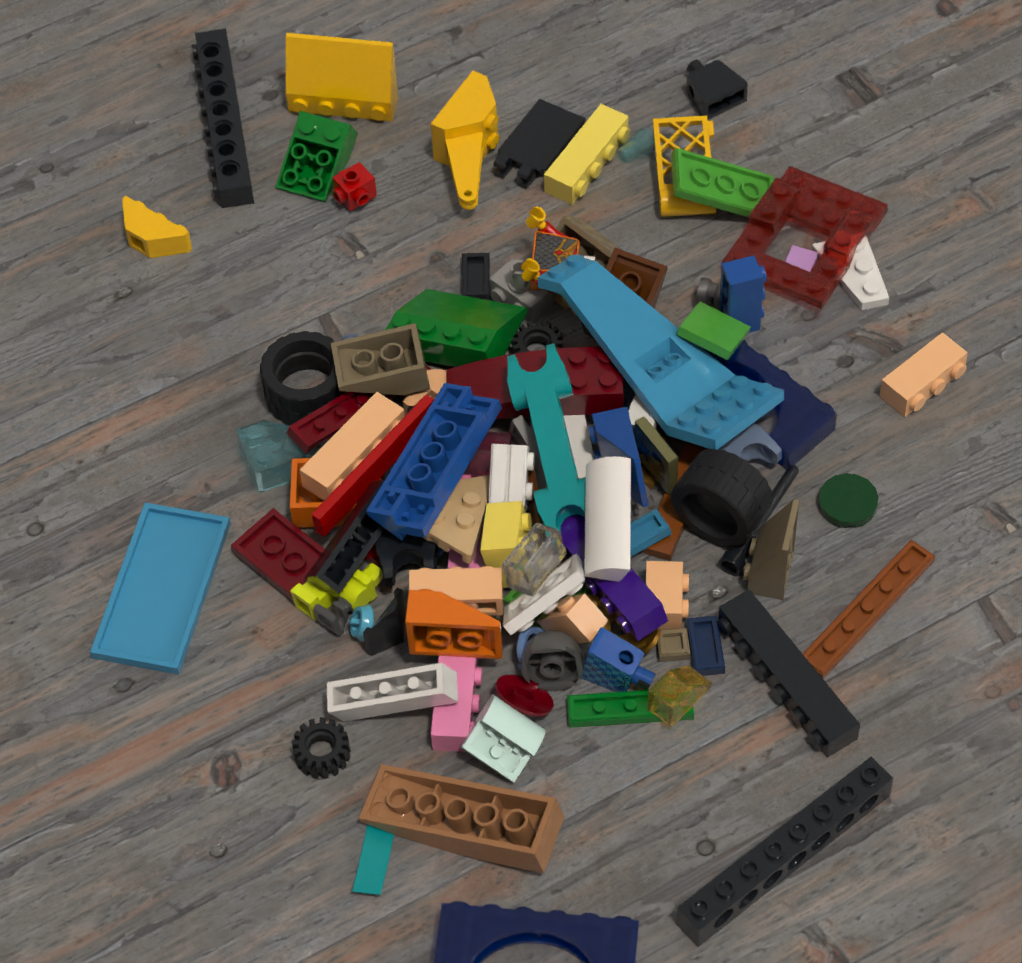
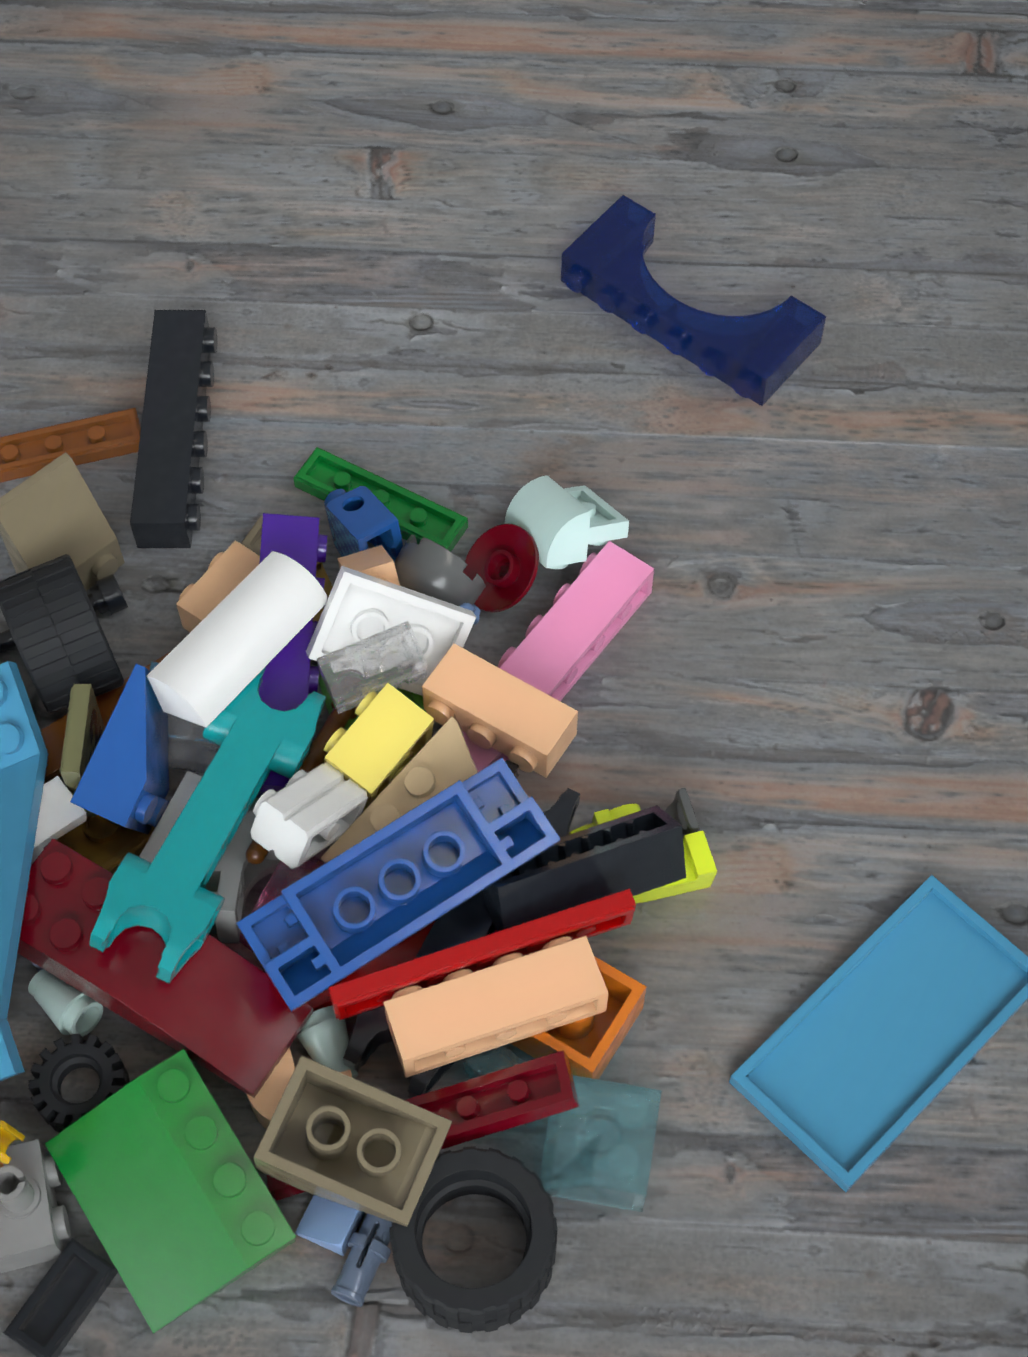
camera: 150 degrees left, 5 degrees up
dark red plate [231,508,325,602] -> none
black tyre [292,717,351,779] -> none
white brick [327,663,458,722] -> none
medium azure hat [349,604,374,642] -> none
teal sticker [352,824,394,895] -> none
medium nougat slope [358,764,565,873] -> none
black slope [363,587,405,656] -> none
orange slope [405,589,503,659] -> none
clear yellow slope [648,665,712,727] -> none
black brick [676,757,893,947] -> none
dark blue tile [686,615,725,677] -> none

